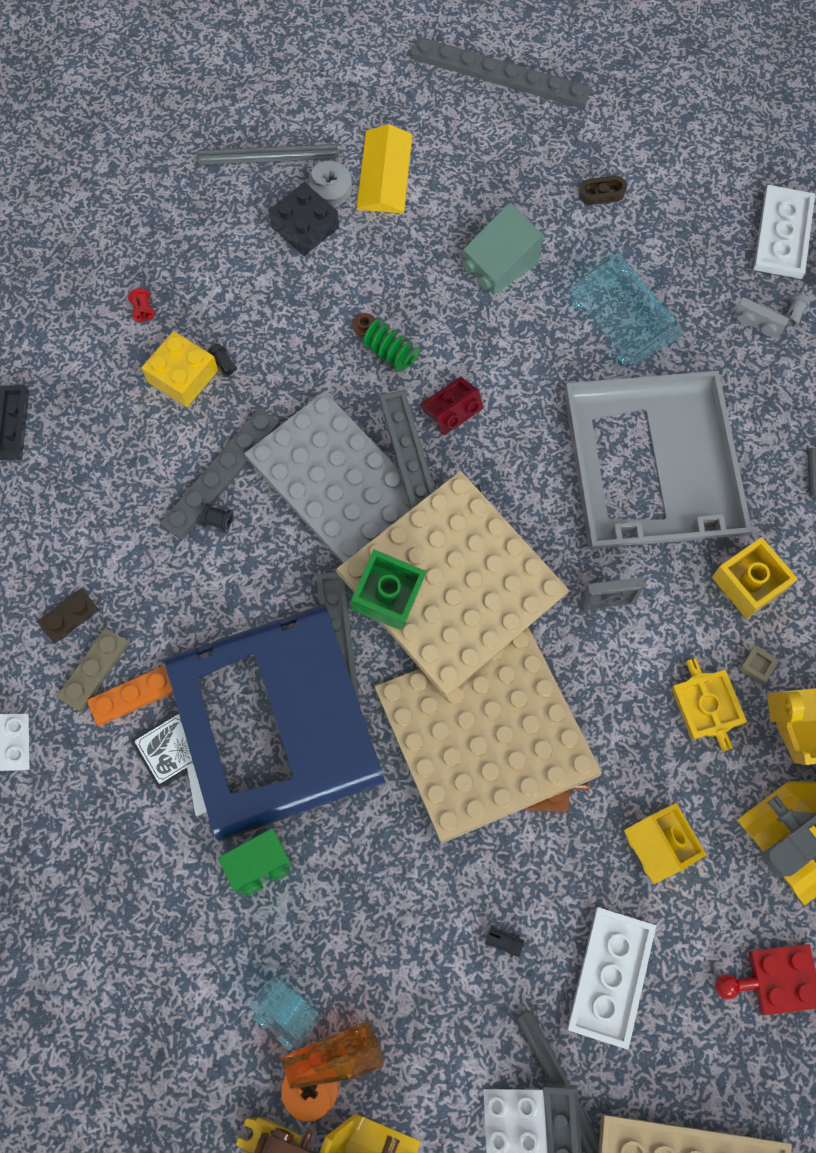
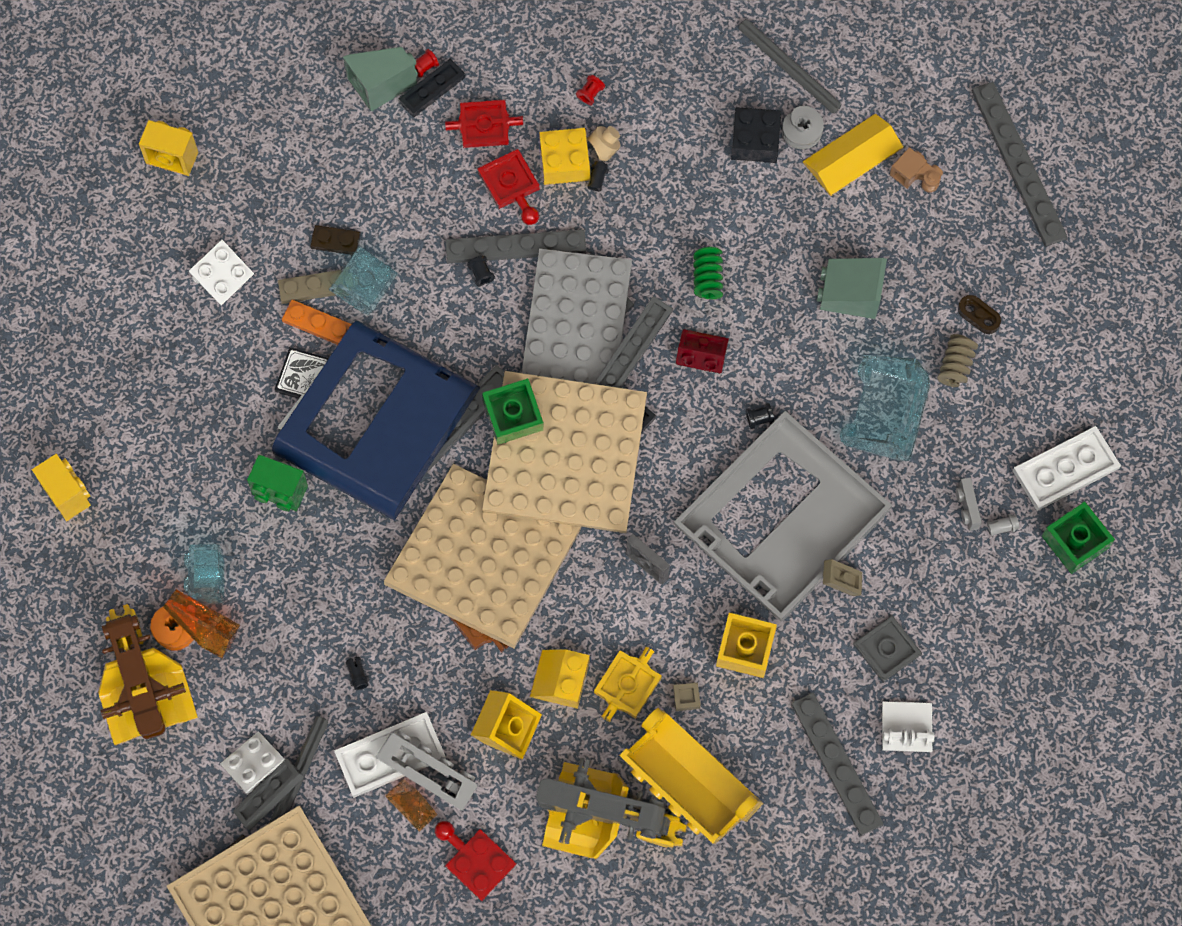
camera: 50 degrees right, 0 degrees up
reddish brown plate [352,313,376,337] -> none
none -> yellow brick [31,454,91,522]
none -> clear light blue brick [328,246,398,316]
none -> light grey brick [376,731,478,811]
none -> clear orange slope [385,779,438,832]
none -> red plate [445,100,523,148]
none -> red plate [477,149,540,225]
none -> yellow slope [530,649,590,709]
none -> tan piece [587,126,620,161]
none -> black bush [745,403,774,429]
none -> dark tan plate [823,559,863,596]
none -> medium nougat brick [890,147,943,192]
none -> dark tan piece [937,334,978,387]

